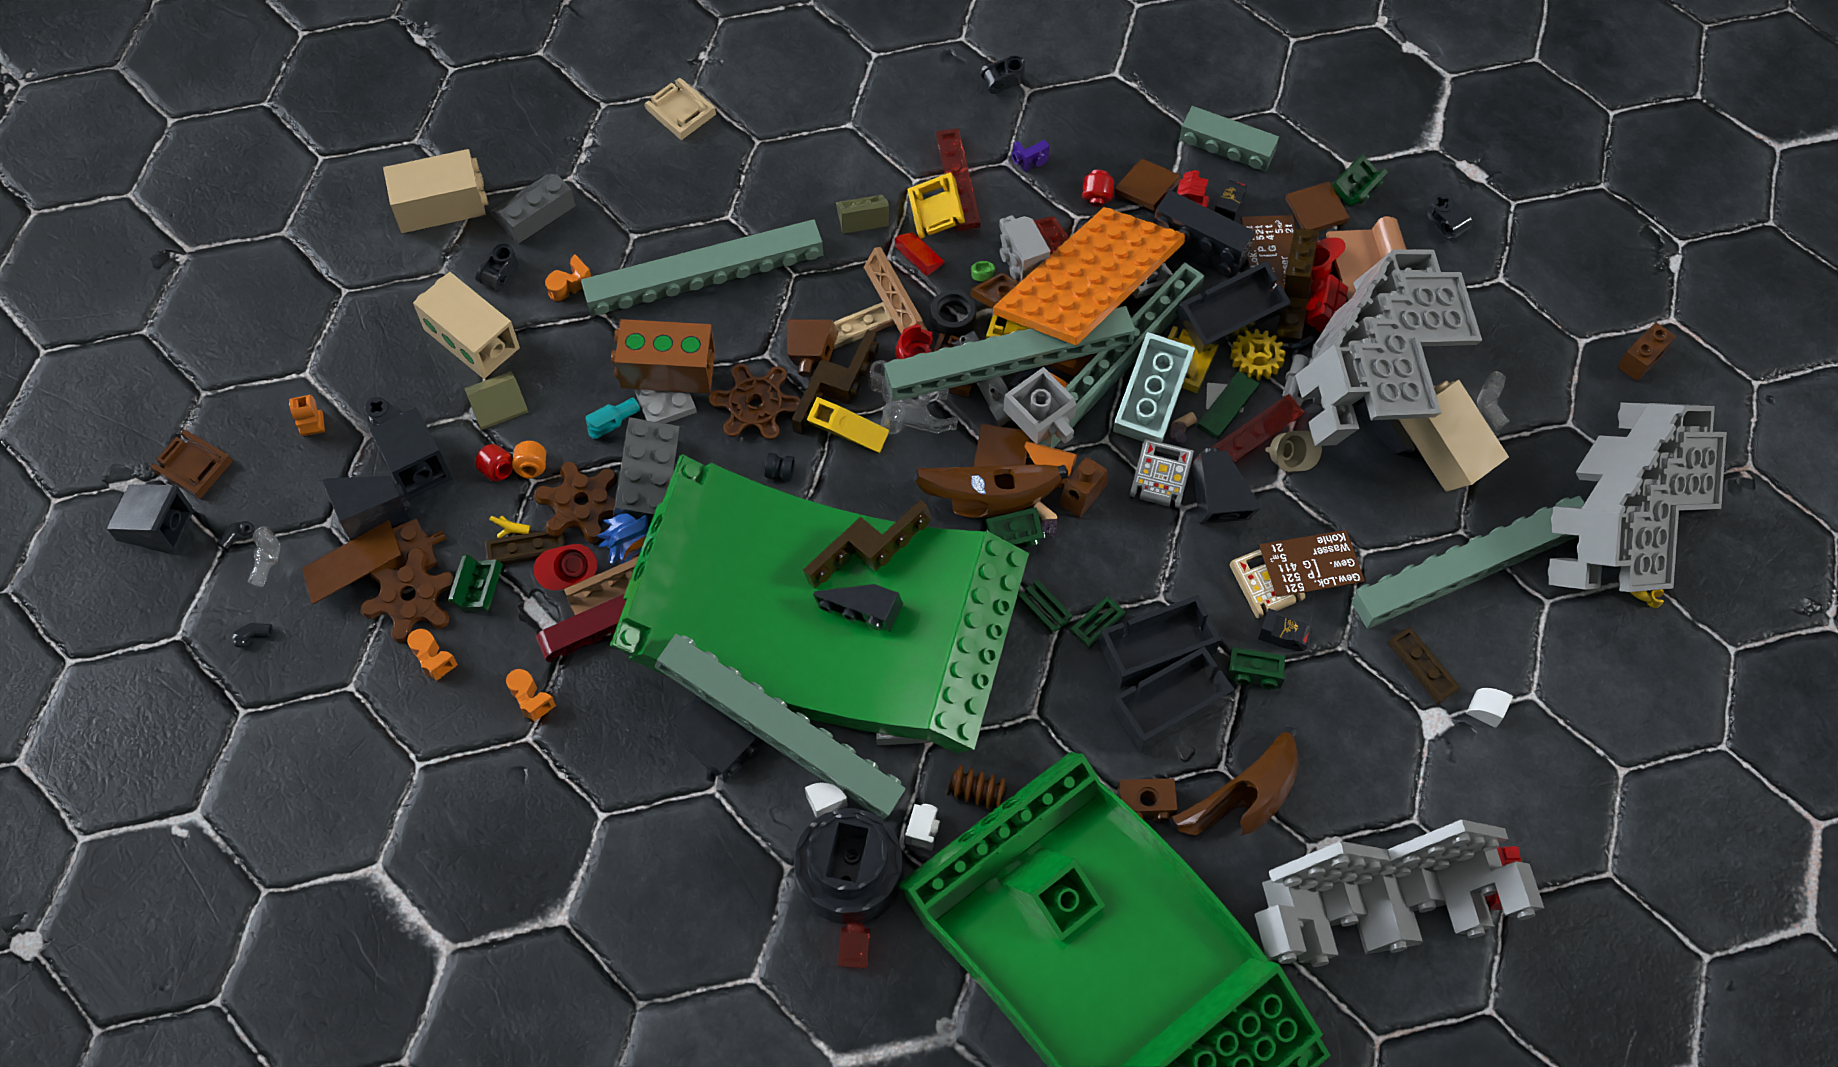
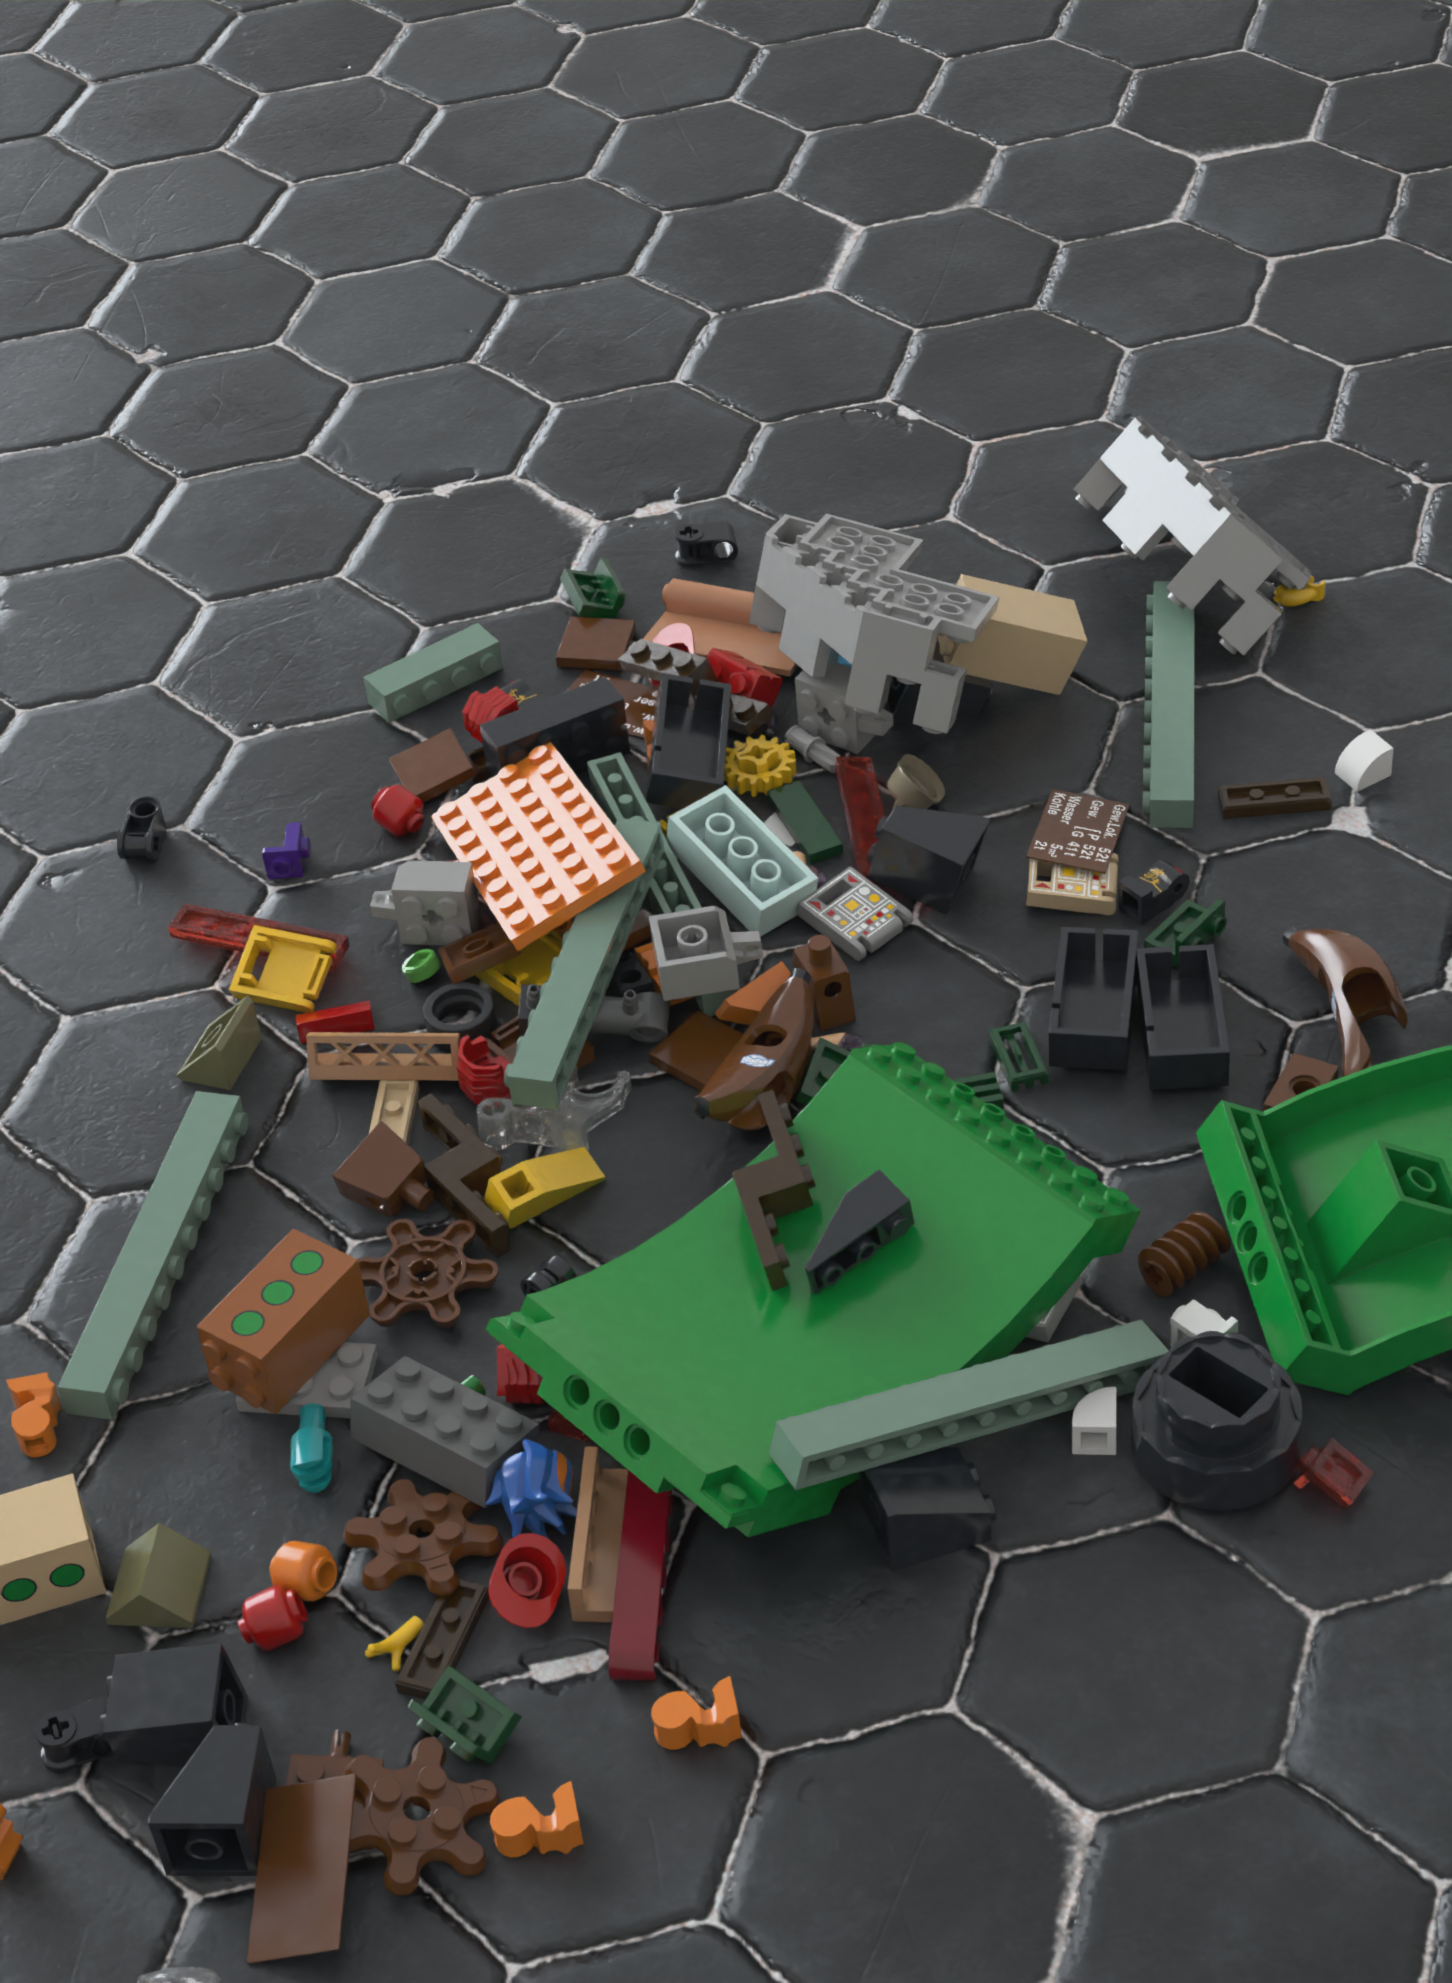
camera: 55 degrees left, 20 degrees down
reddish brown brick [1617,322,1676,382] -> none

